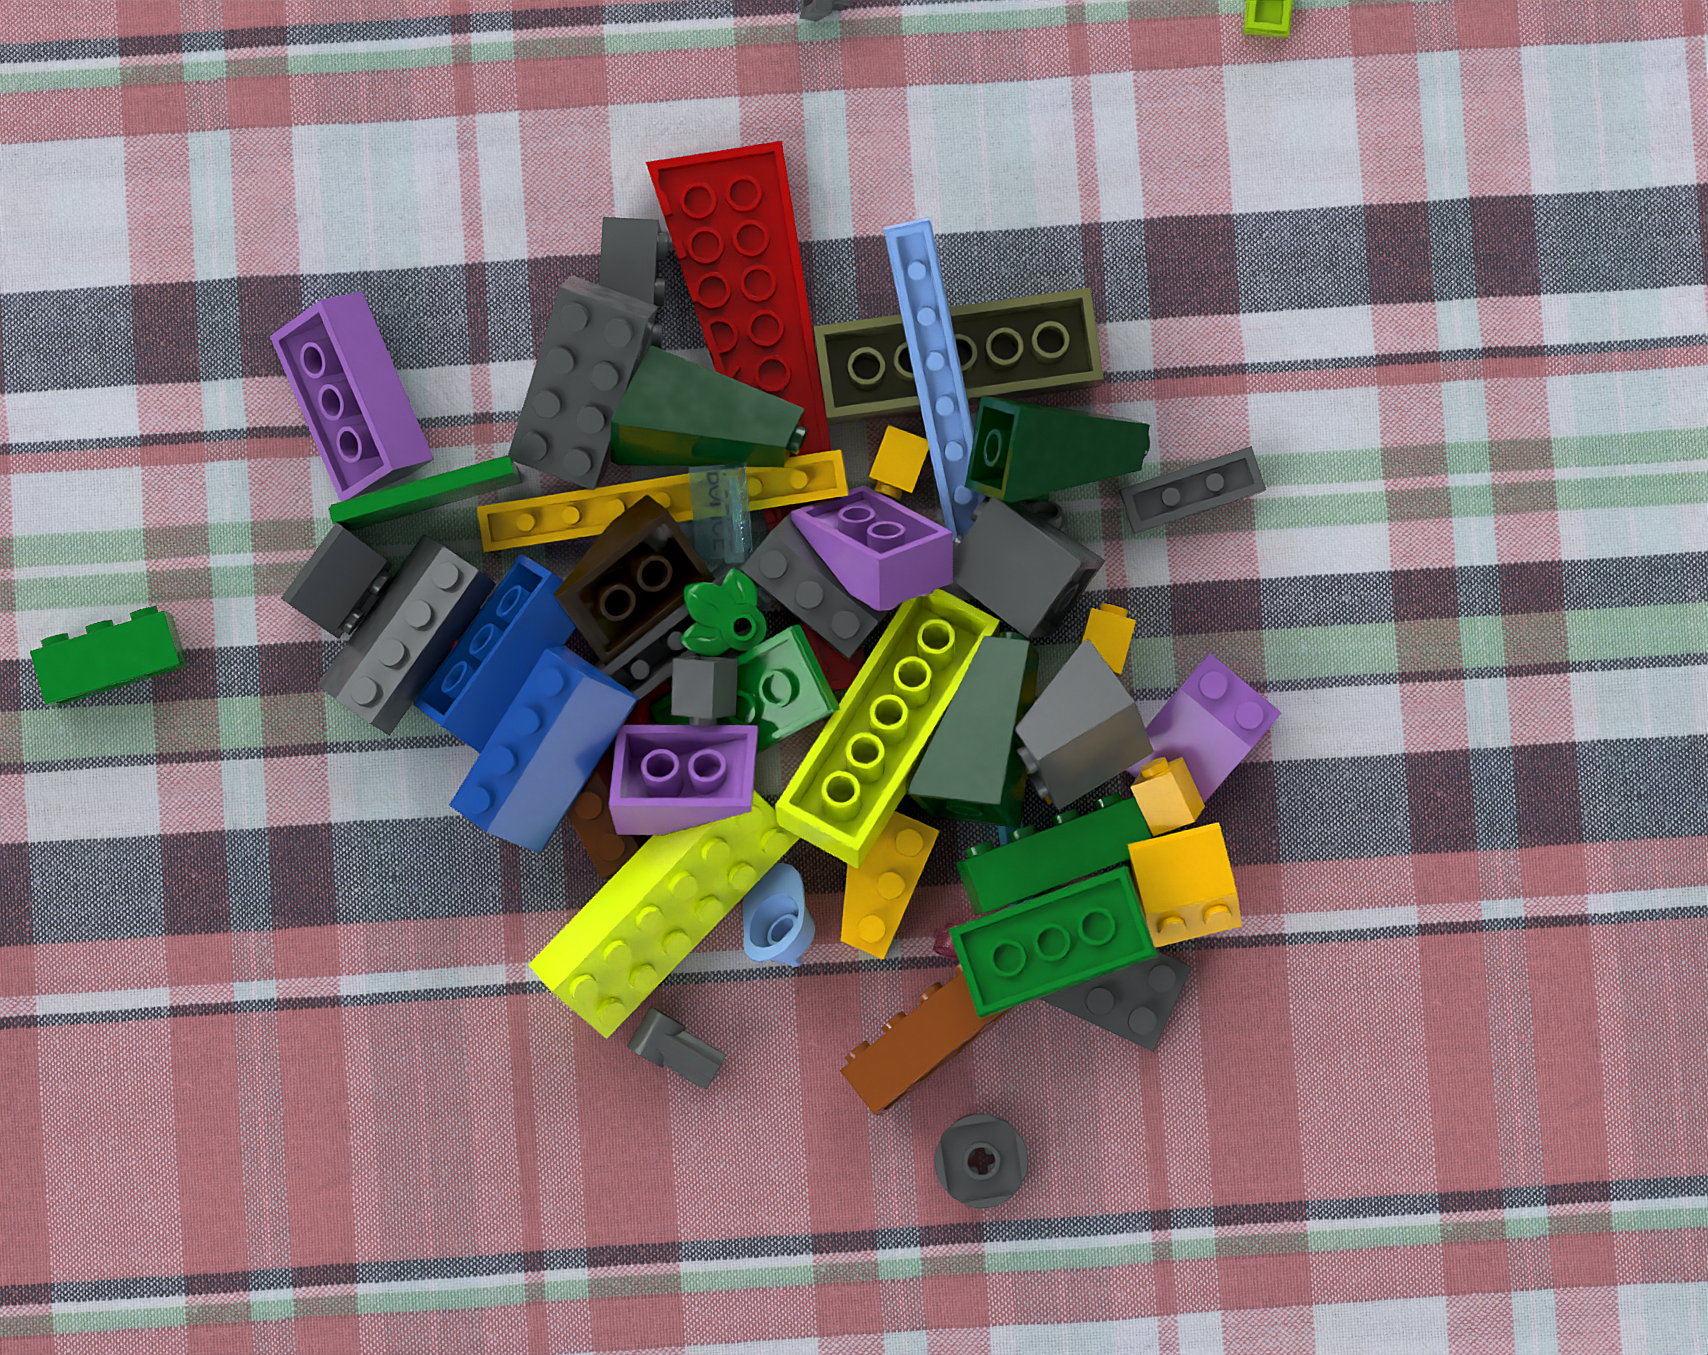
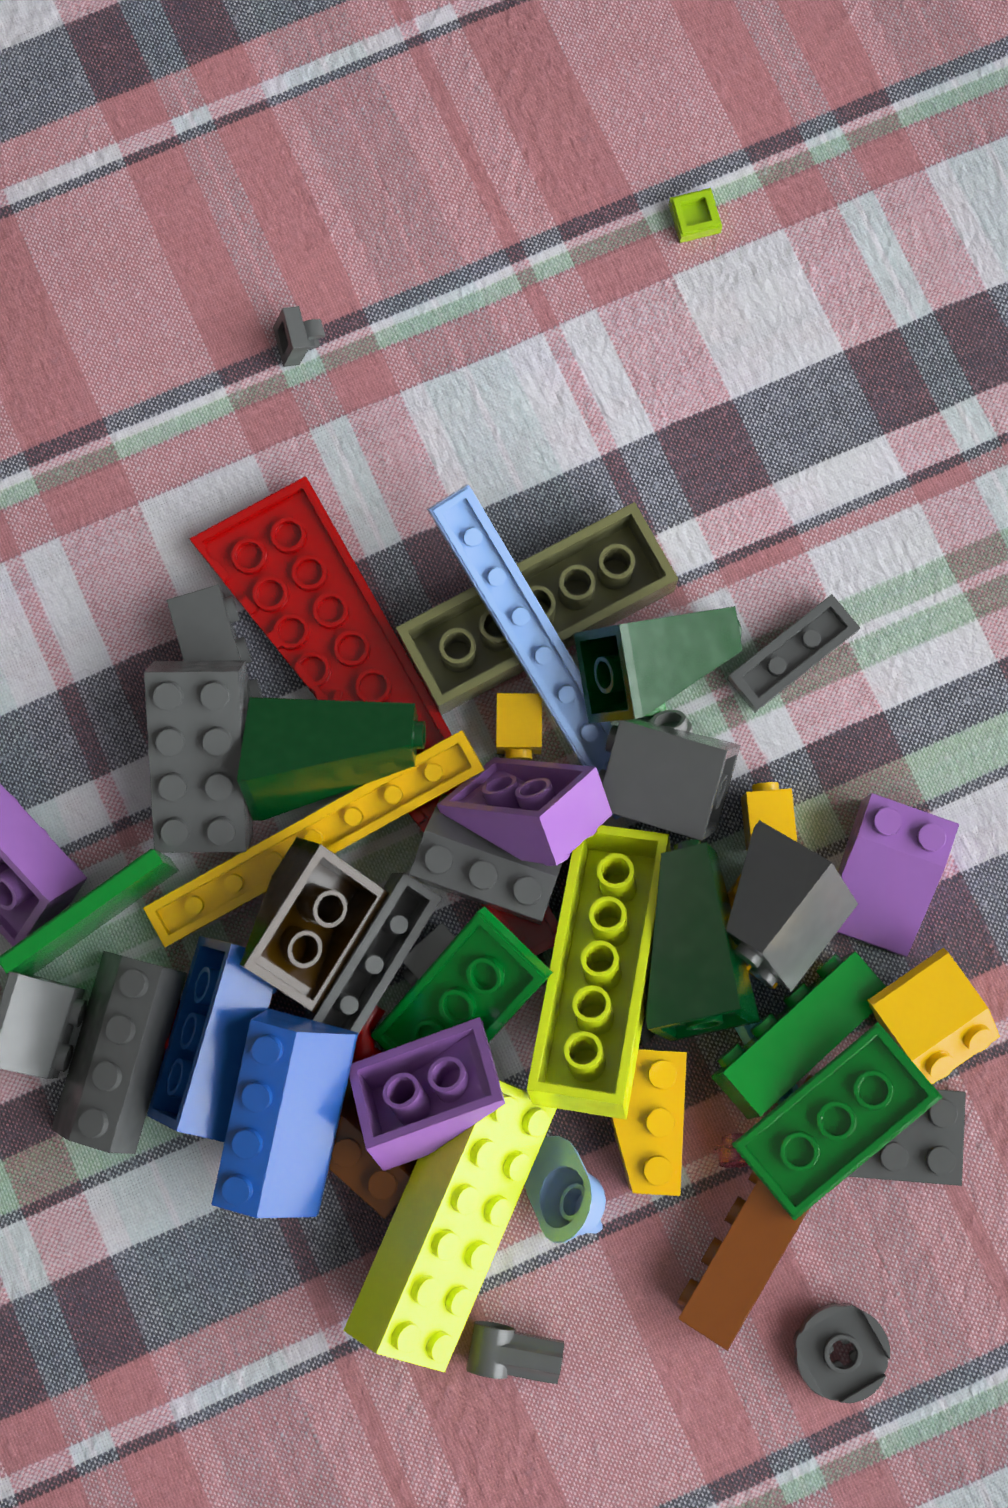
camera: 20 degrees left, 5 degrees down
dark grey brick [671,655,738,726] -> none
green plate [680,568,767,657] -> none
clear light blue panel [689,463,753,564] -> none
yellow brick [1130,757,1205,837] -> none

